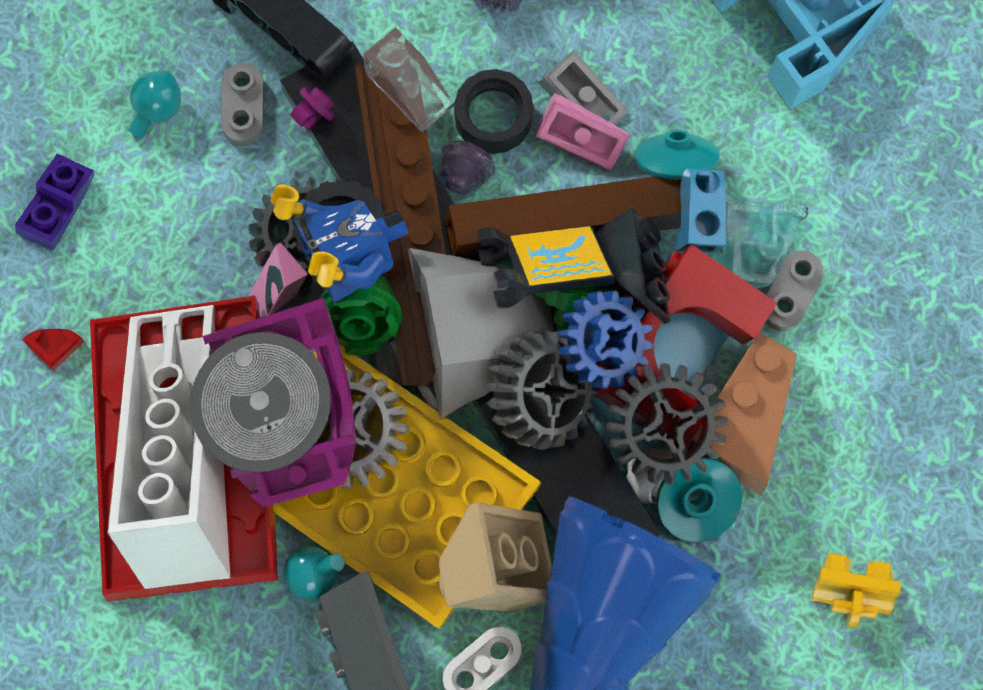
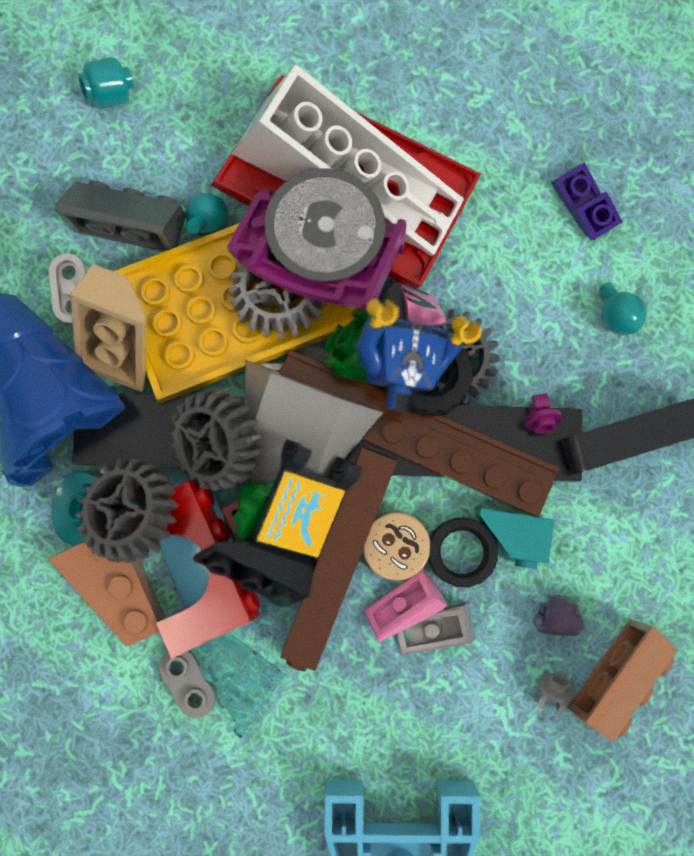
camera: 125 degrees right, 10 degrees up
red tile [22,329,84,371] -> none
light grey plate [221,63,264,146] -> none
clear slope [363,27,454,132] -> none
clear purple cone [440,141,495,195] -> none
blue gear [558,291,653,388] -> none
teal dish [635,130,720,180] -> none
dark azure leg [676,169,726,253] -> none
none -> tan head [362,512,430,581]
none -> teal slope [475,508,554,569]

